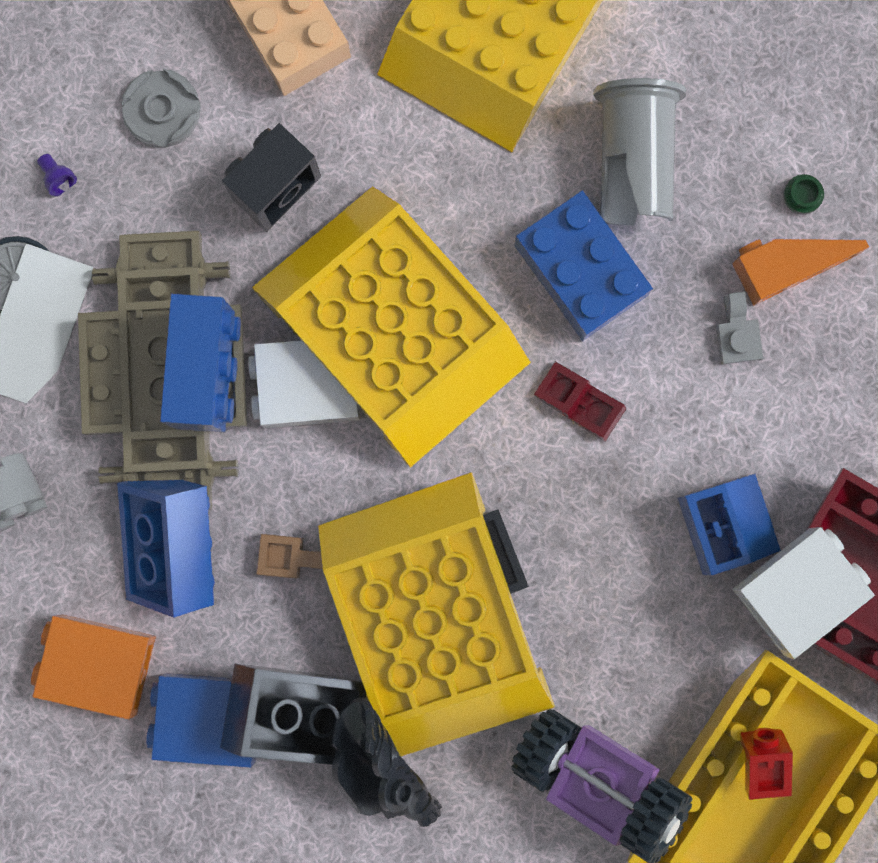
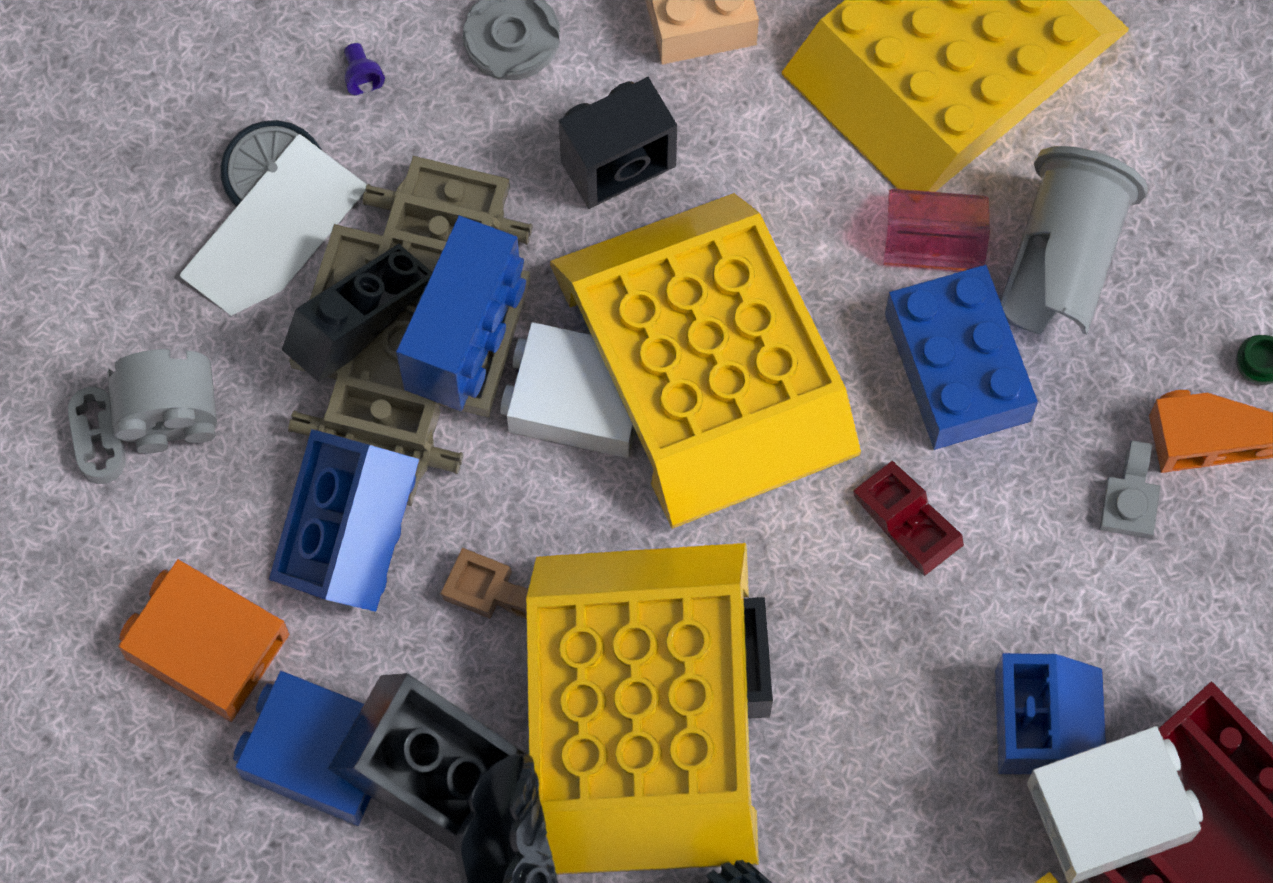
camera: 15 degrees right, 15 degrees down
none -> black slope [282,244,433,382]
none -> clear pink panel [883,189,990,271]

